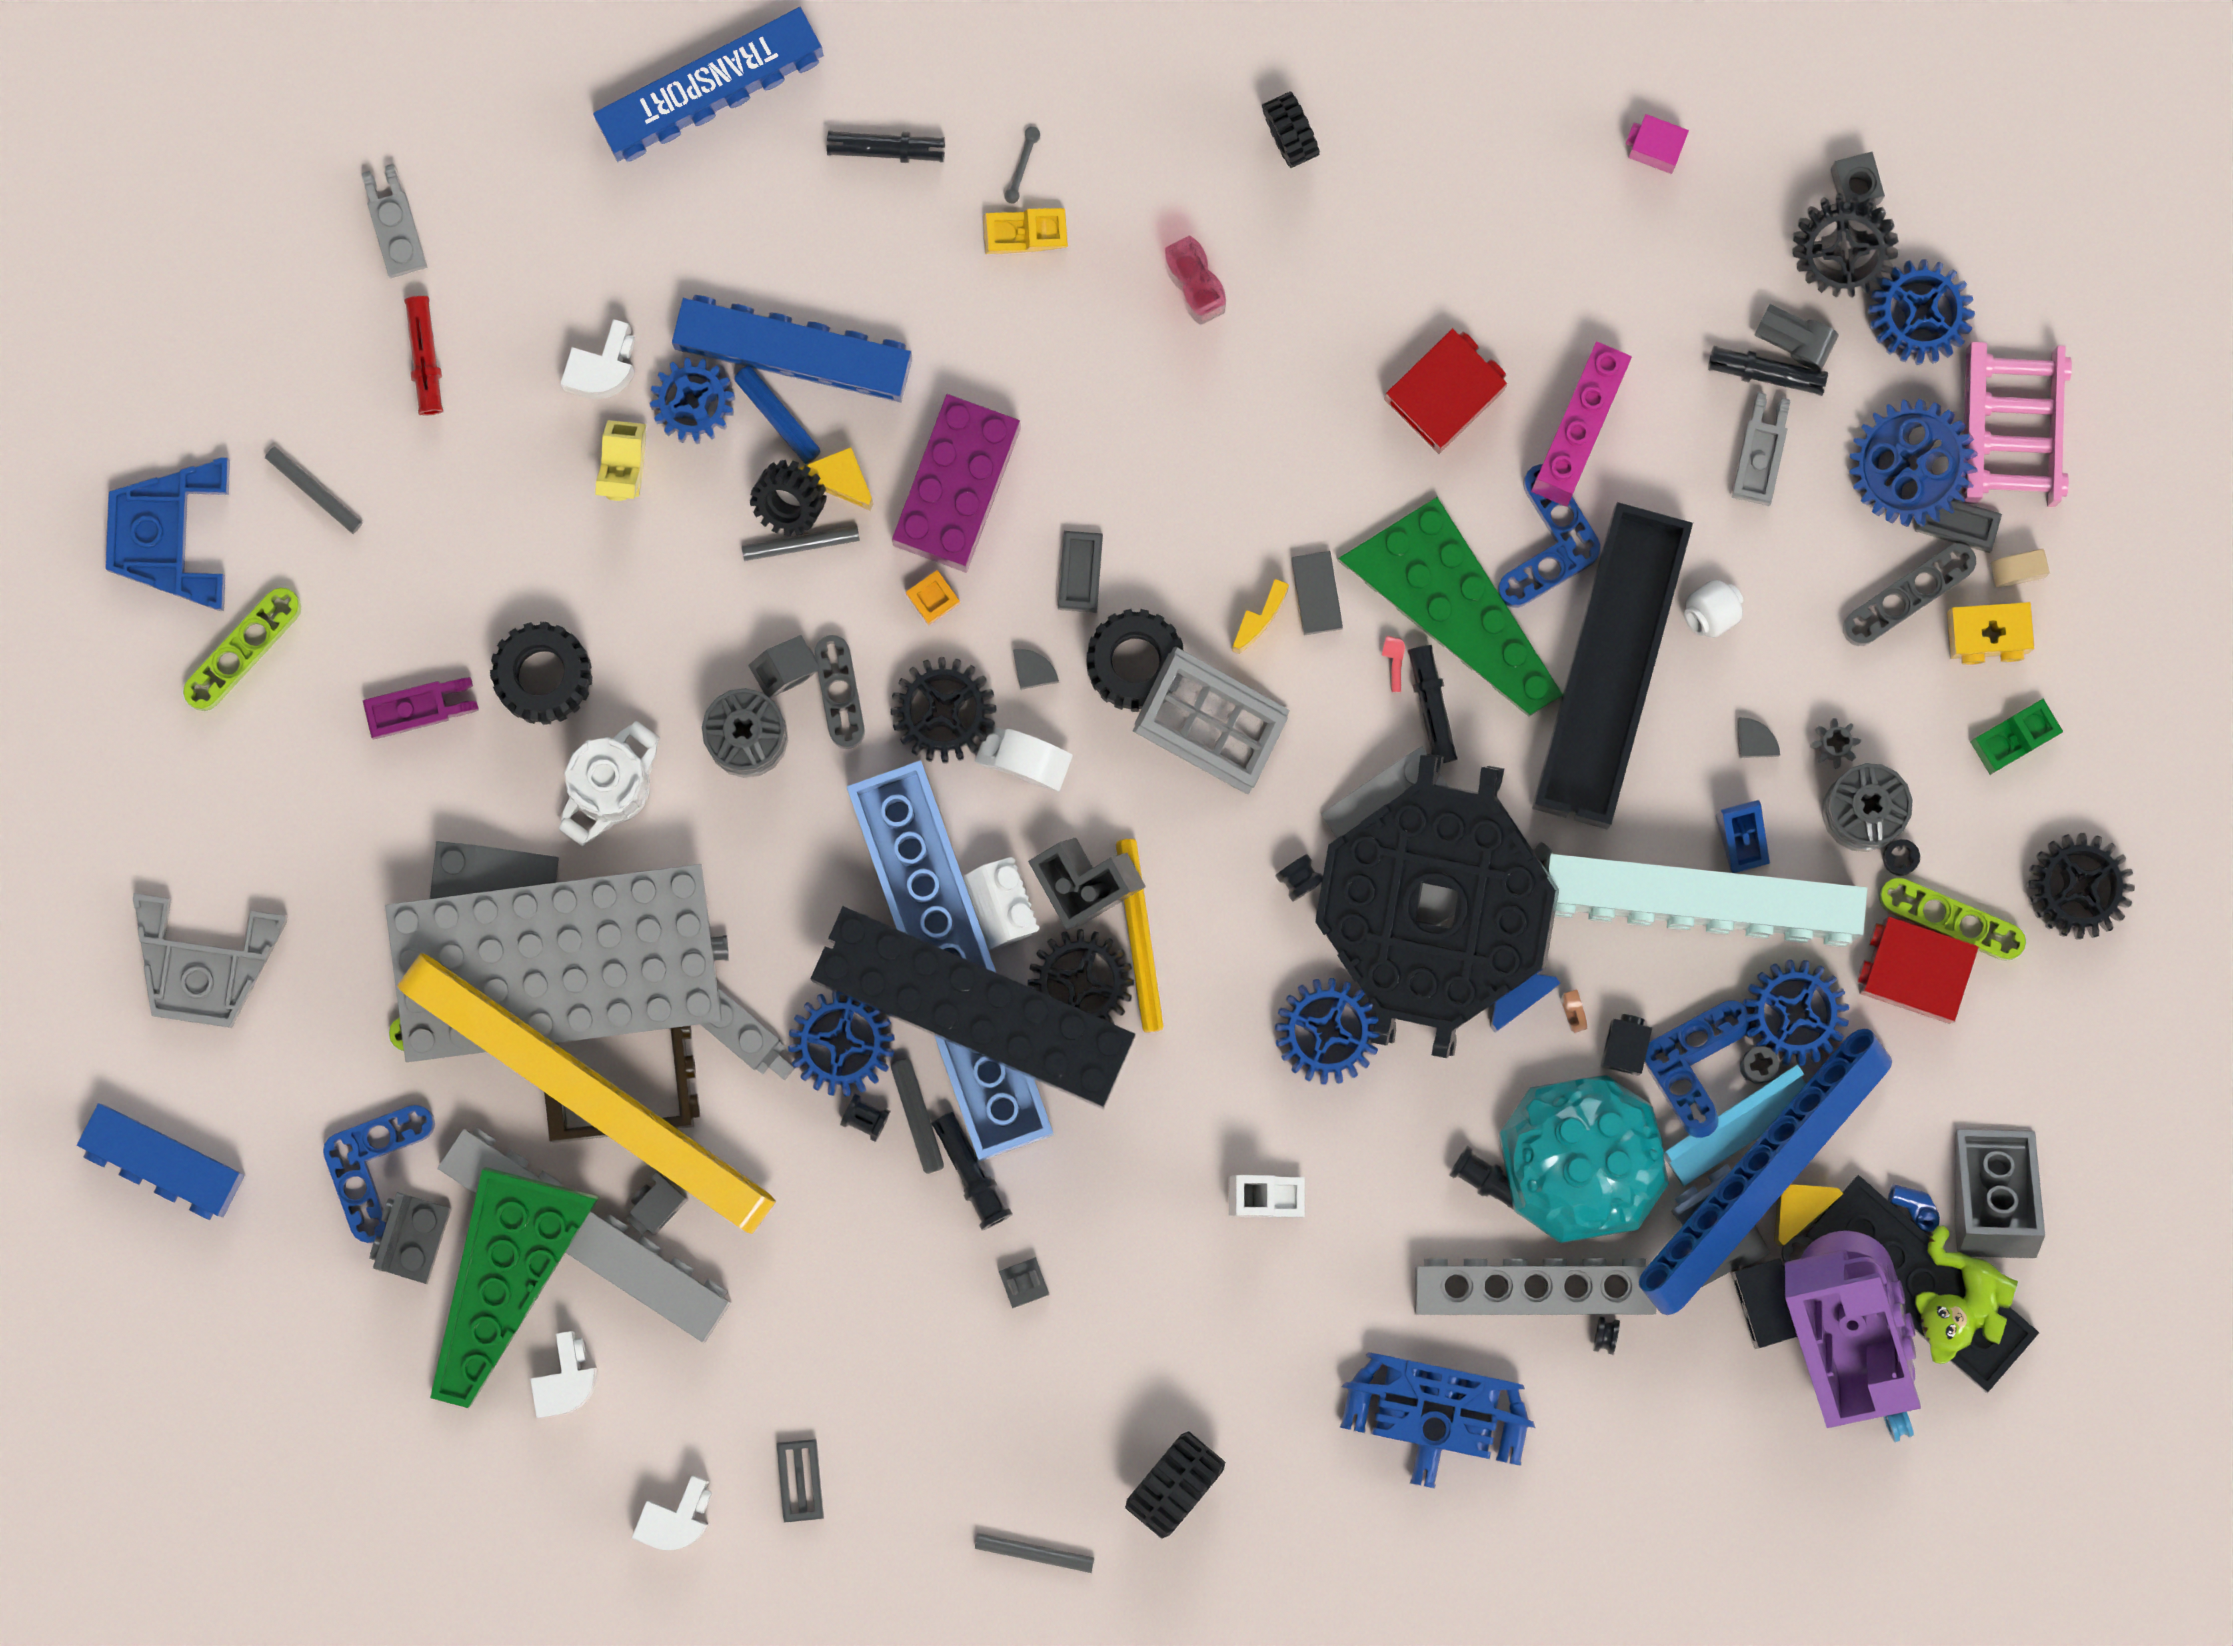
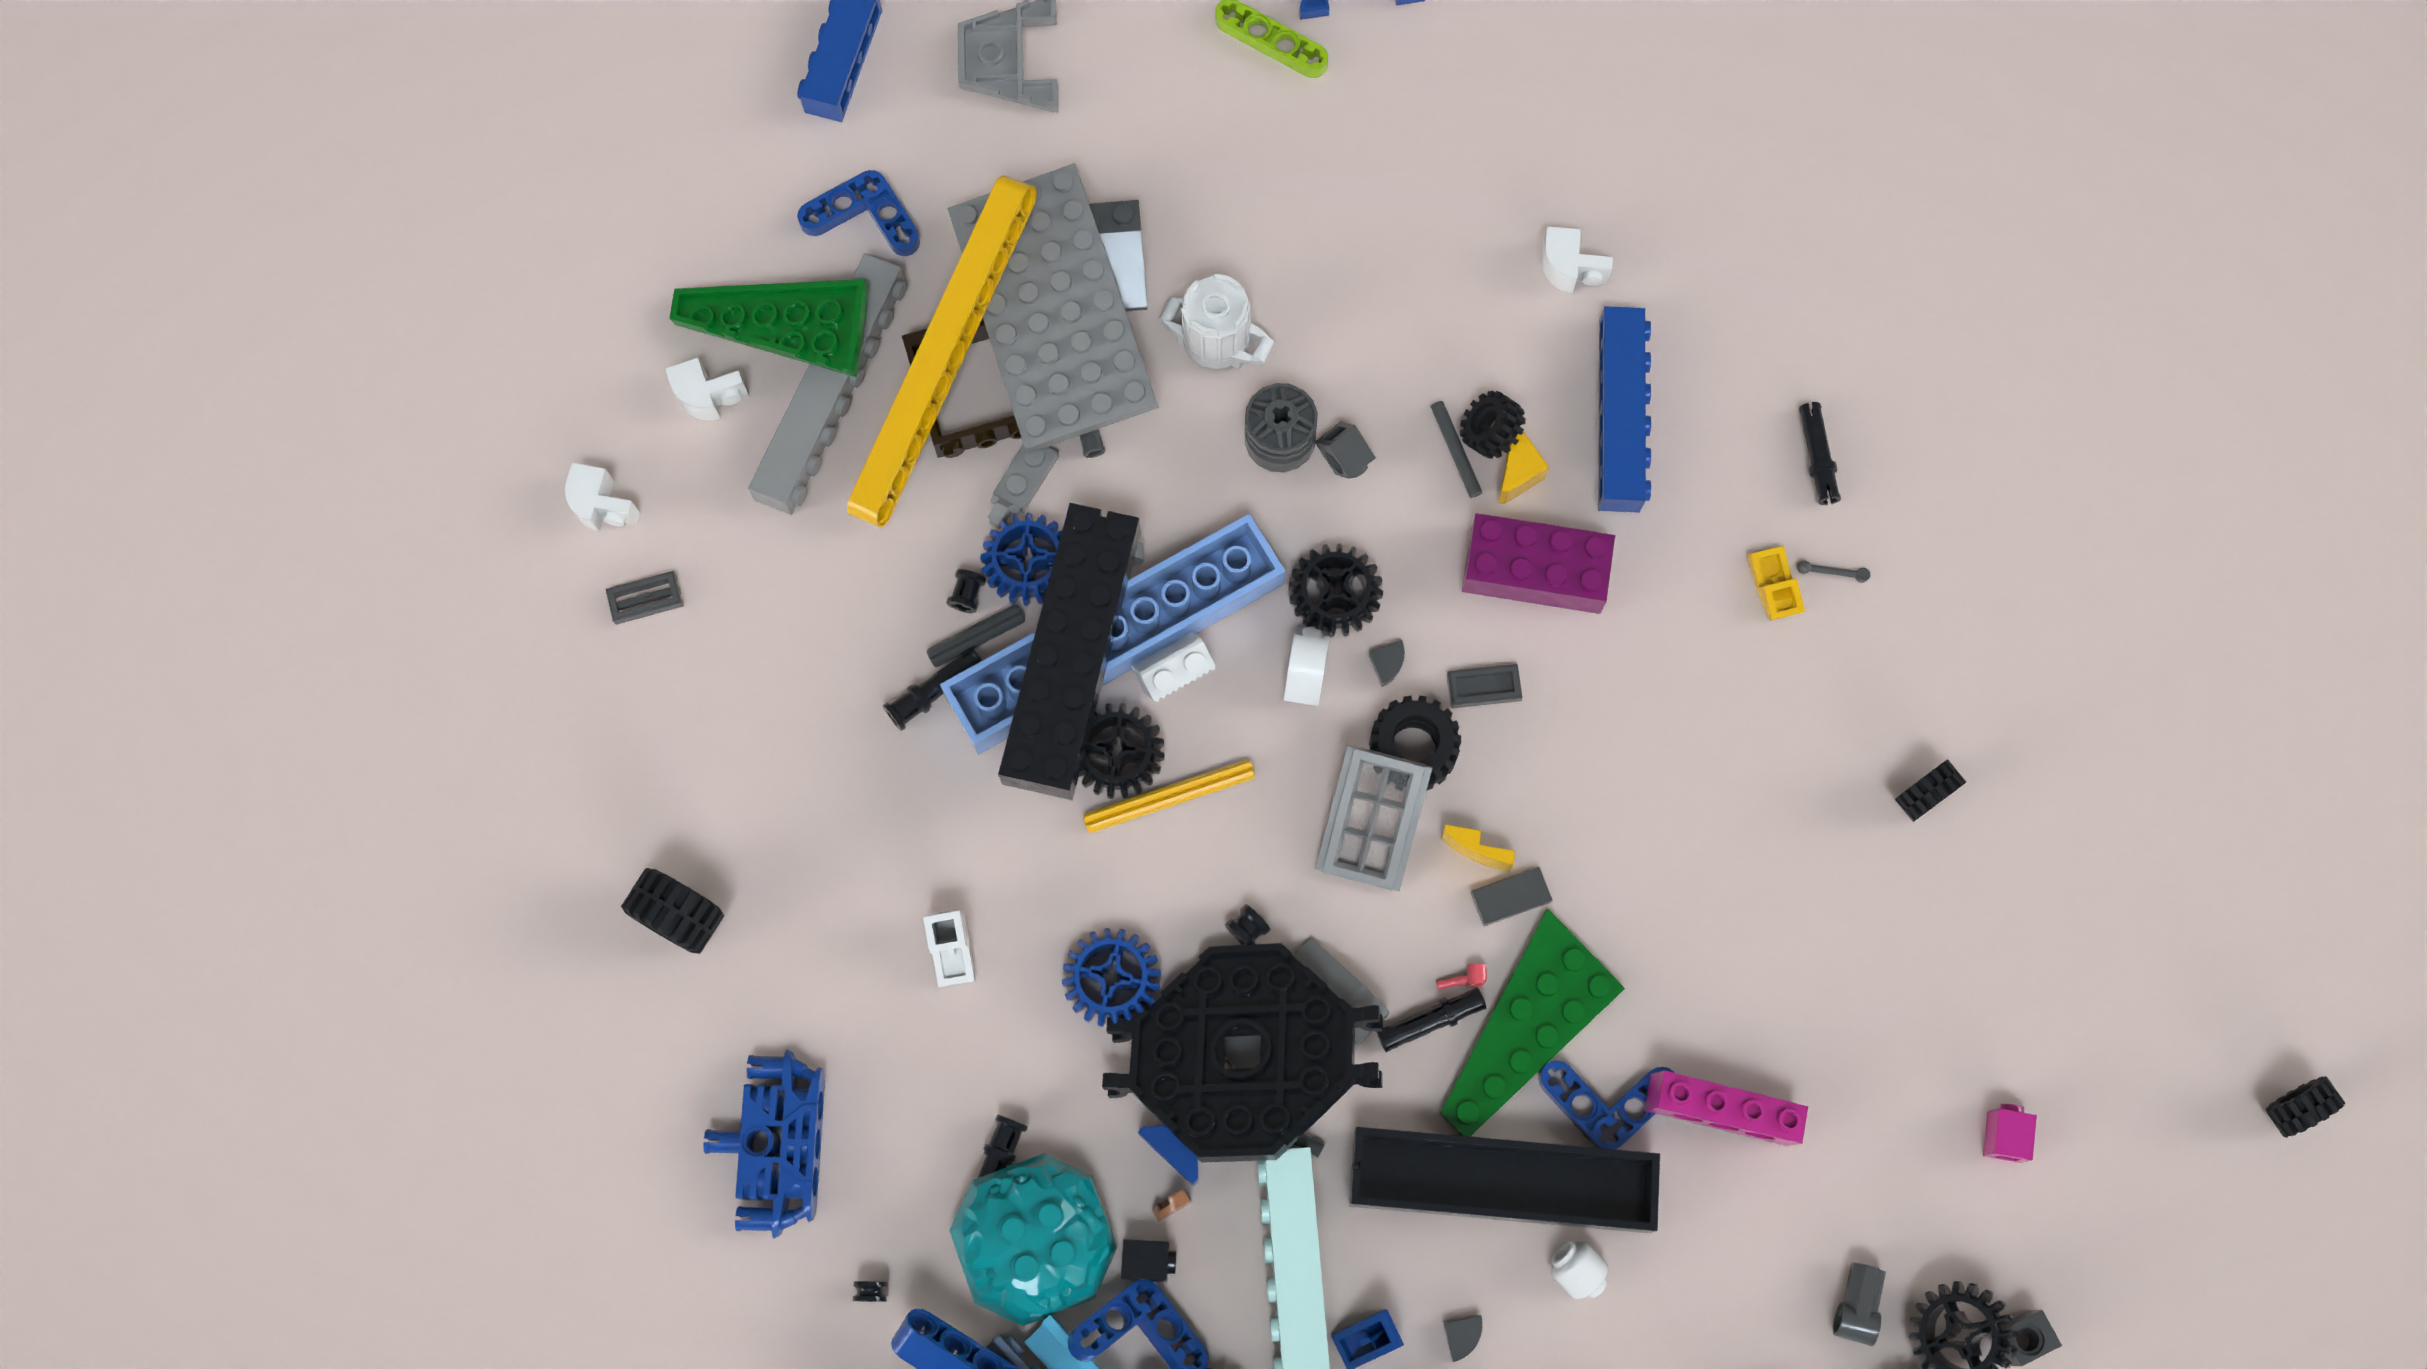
camera: 80 degrees right, 10 degrees down
dark grey bar [265,446,363,534] -> none
light grey hinge [361,164,428,279] -> none
magenta hinge [362,677,479,740] -> none
dark grey bracket [369,1192,451,1284] -> none
red pin [404,296,443,416] -> none
black tyre [490,621,593,725] -> none
blue brick [593,7,824,162] -> none
light yellow brick [595,420,646,501] -> none
dark grey brick [625,1172,688,1235] -> none
blue gear [650,358,735,444] -> none
blue axle [734,366,820,464] -> none
dark grey beam [815,635,865,749] -> none
light orange plate [905,570,960,626] -> none
dark grey bar [975,1533,1094,1573] -> none
dark grey tile [999,1257,1050,1309] -> none
dark grey brick [1028,838,1146,930] -> none
clear pink brick [1165,235,1226,325] -> none
red brick [1384,328,1508,454] -> none
light grey brick [1415,1258,1656,1315] -> none
black pin [1708,346,1828,396] -> none
light grey hinge [1731,392,1790,506] -> none

